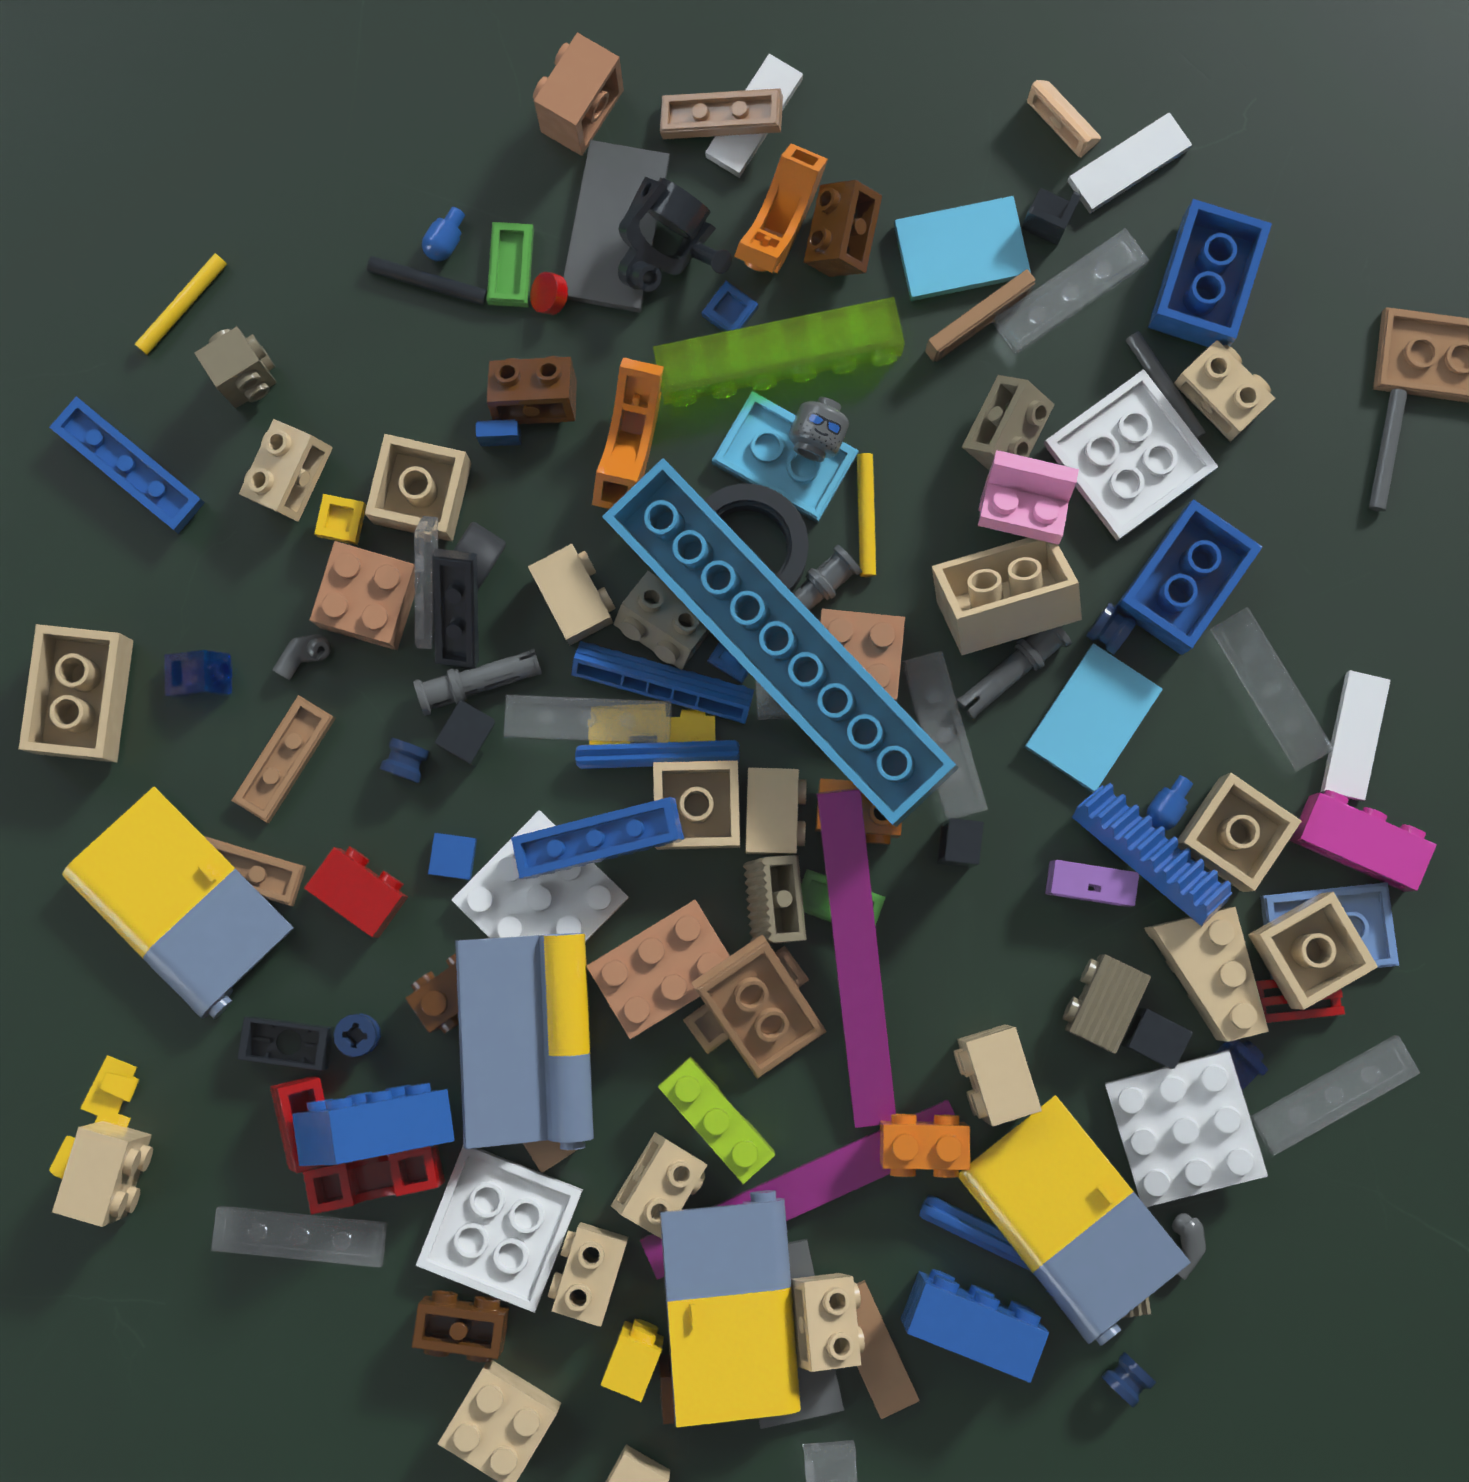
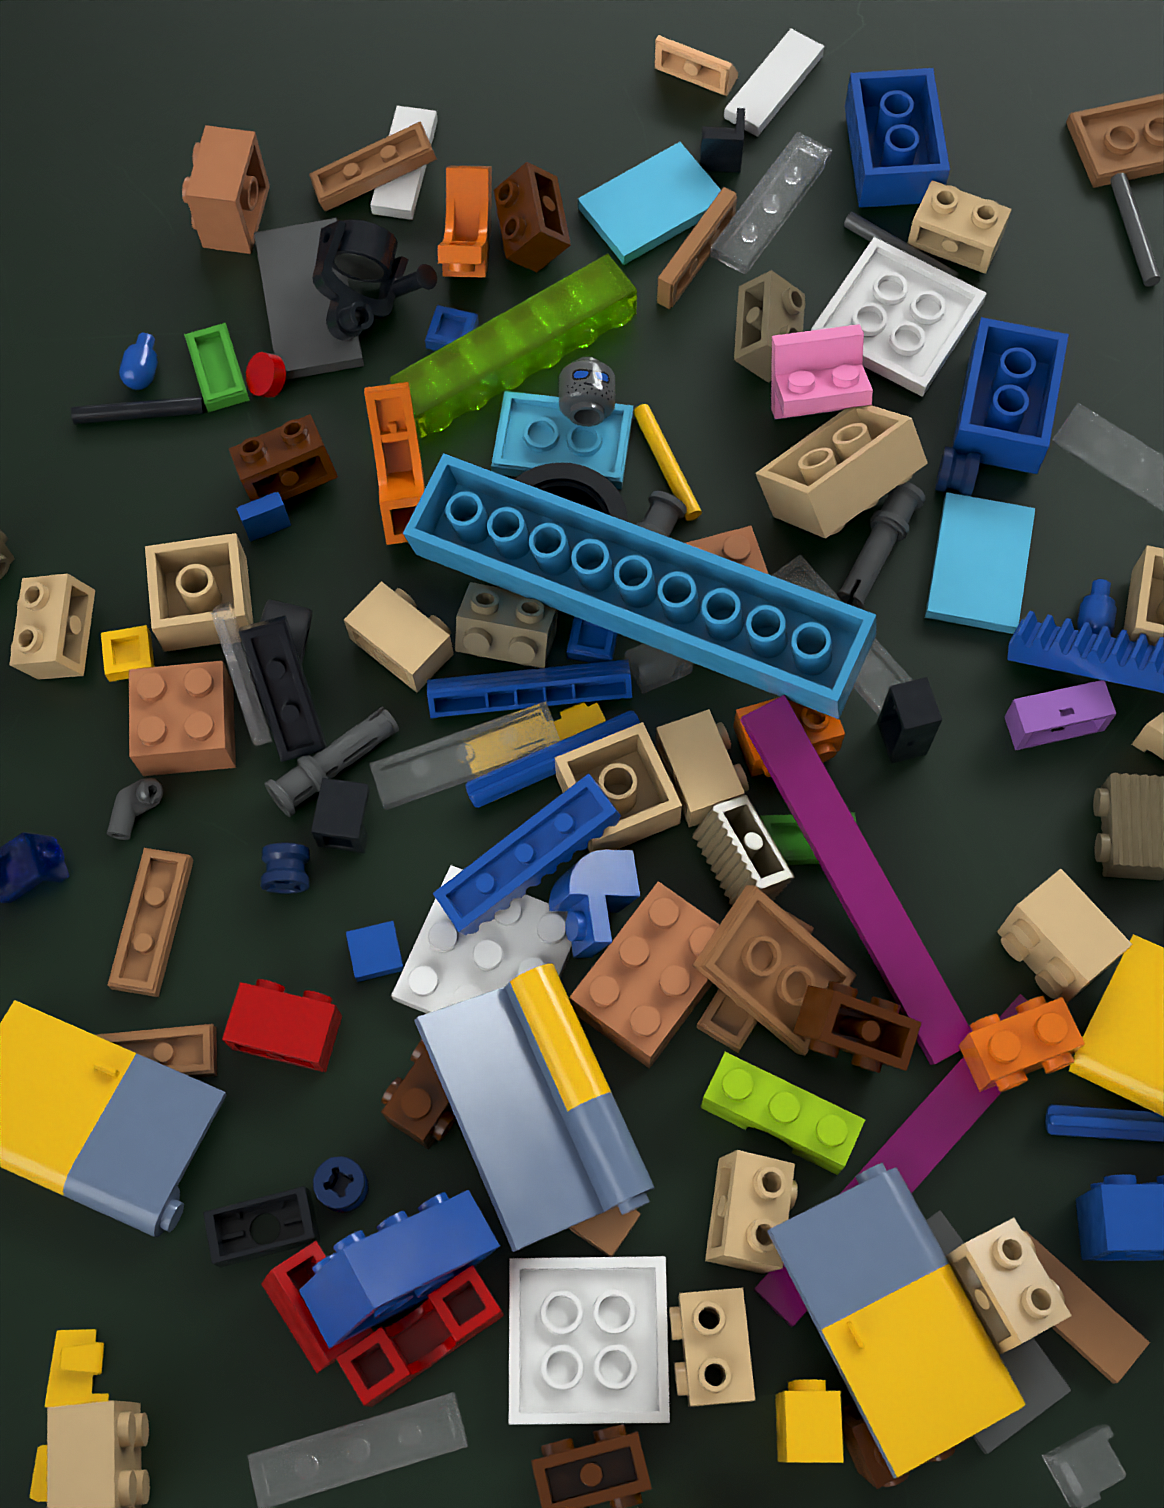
camera: 20 degrees left, 15 degrees down
none -> brick [549,849,640,958]
none -> reddish brown brick [793,981,922,1073]

